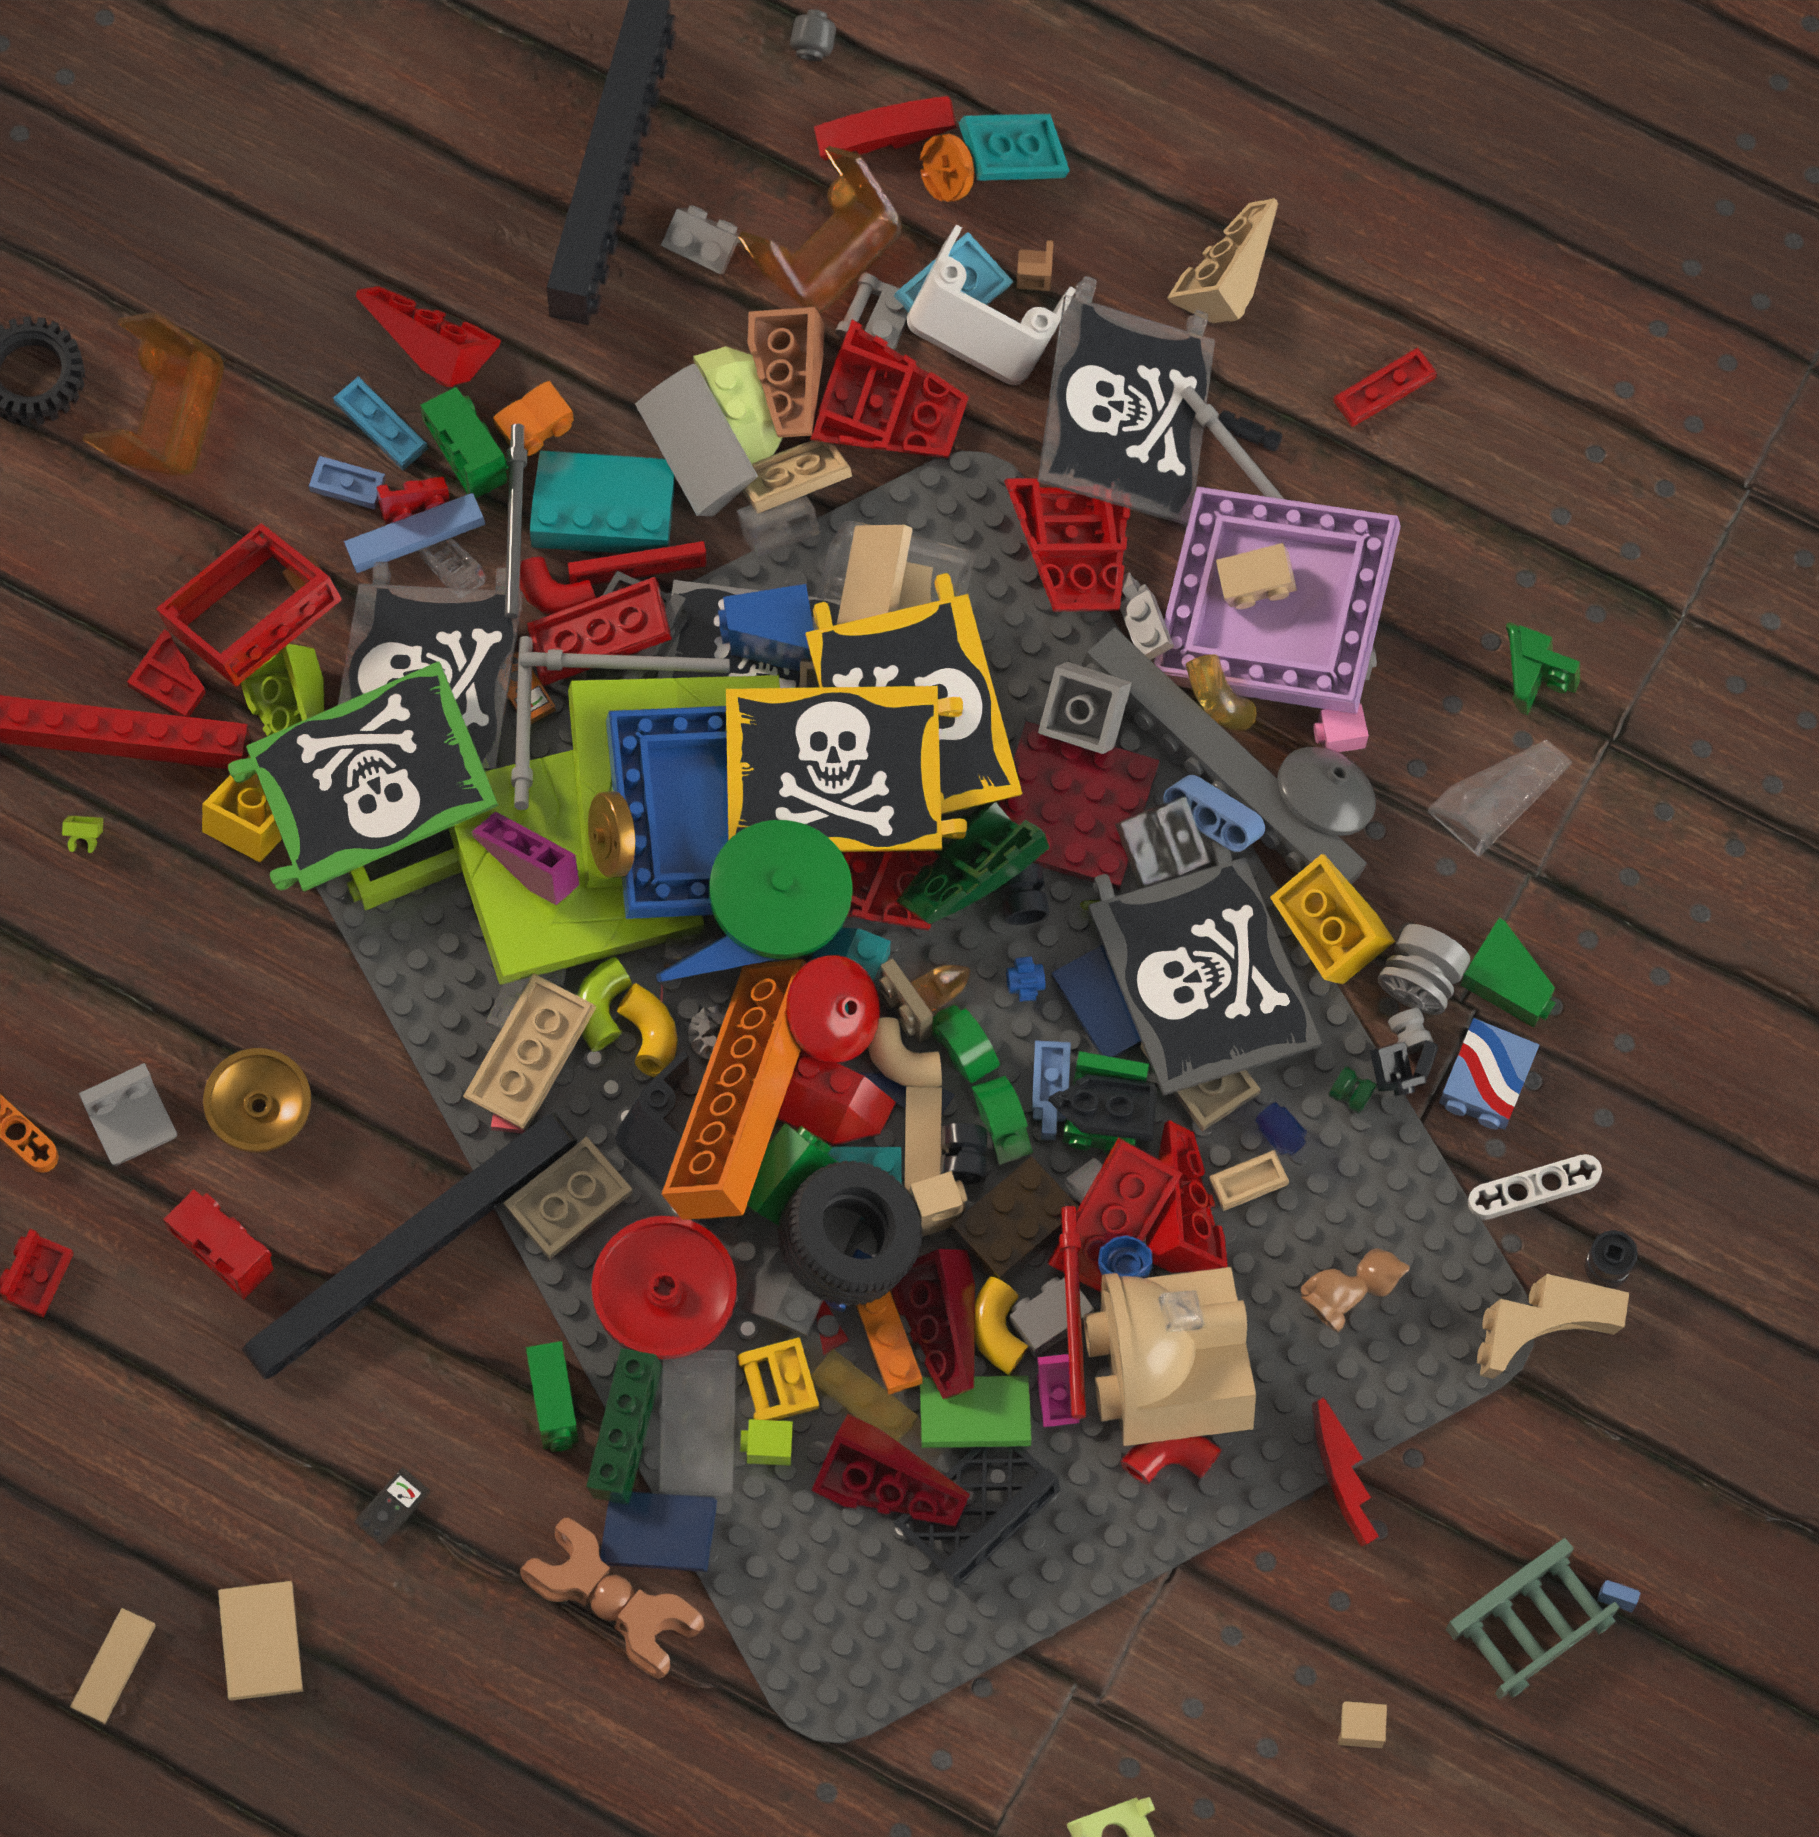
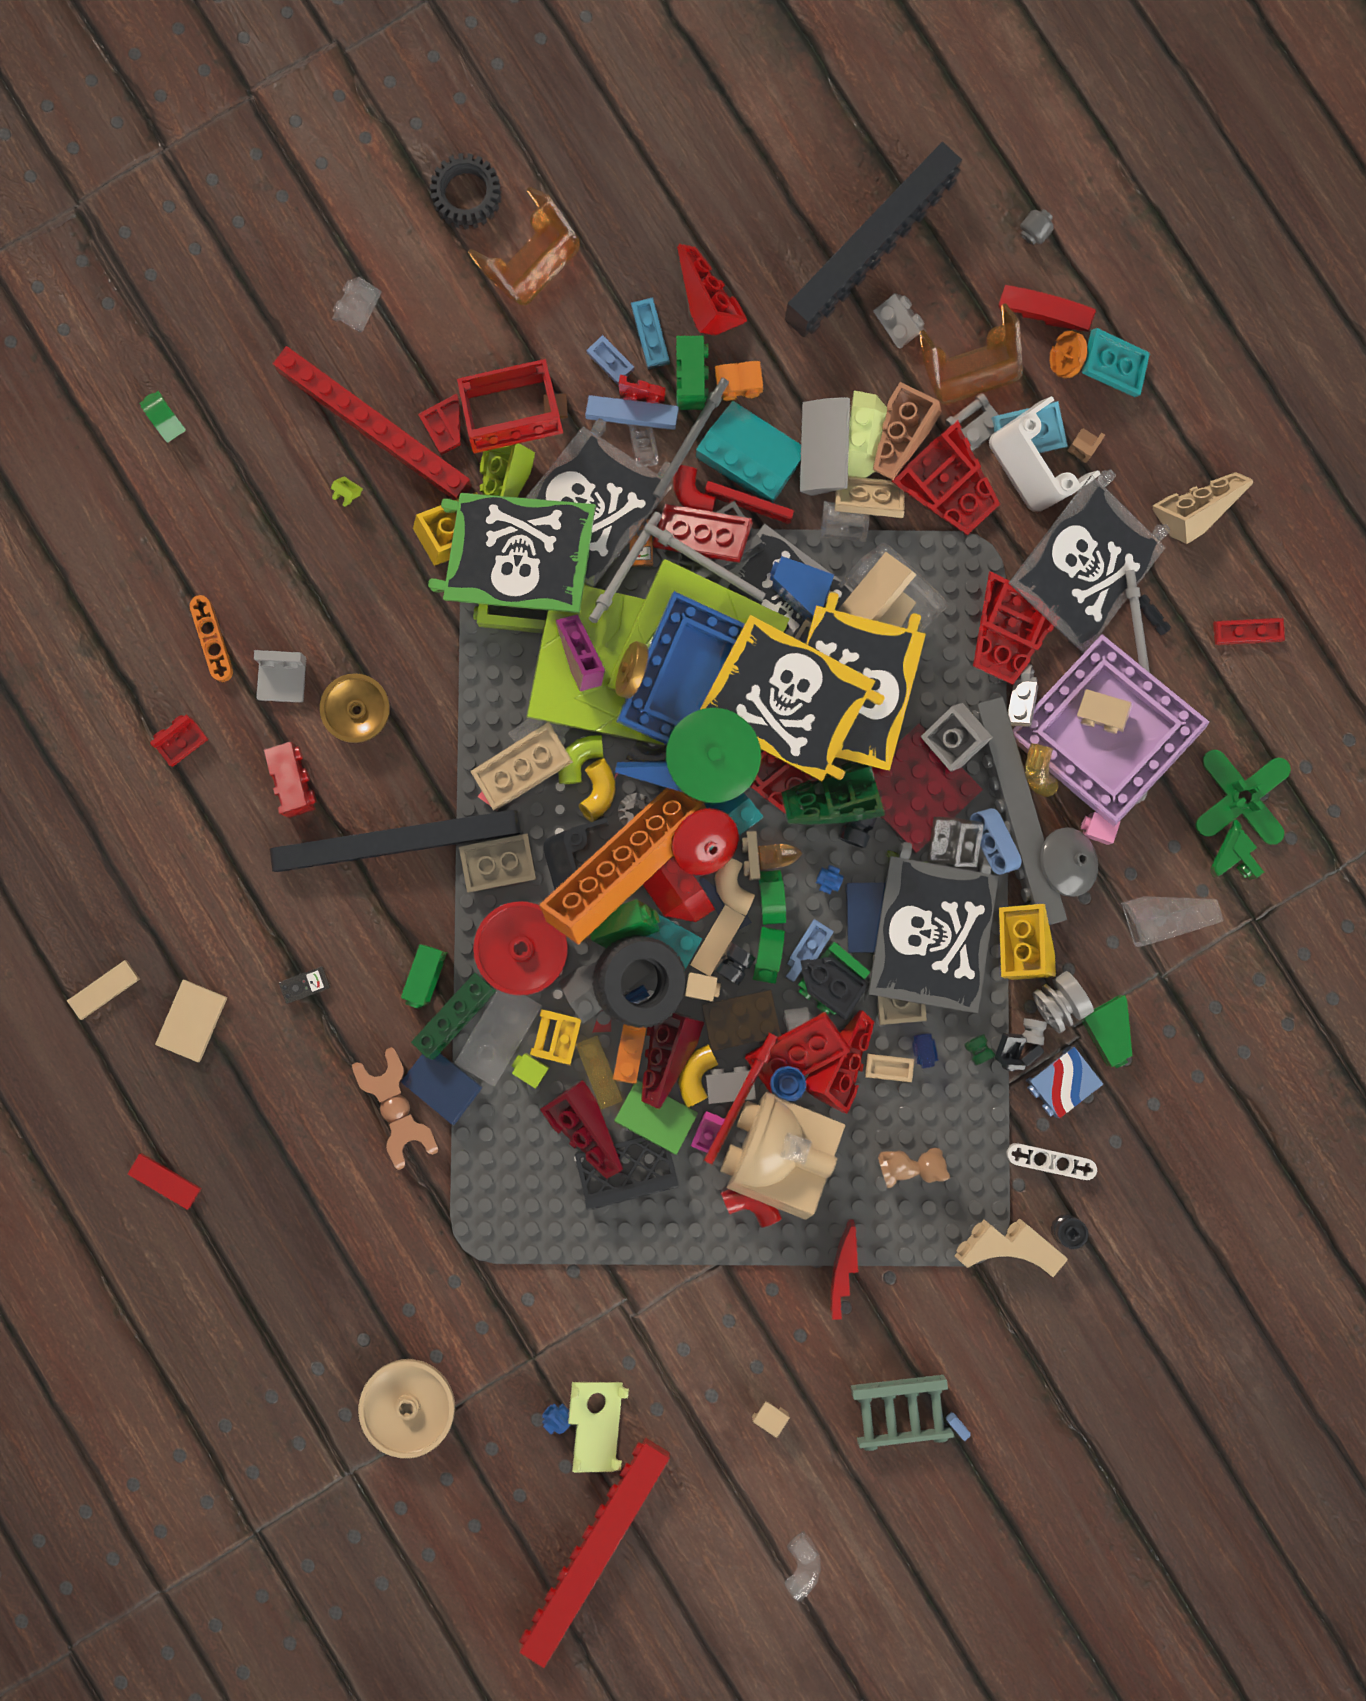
camera: 25 degrees right, 15 degrees up
none -> green piece [1196,750,1291,845]

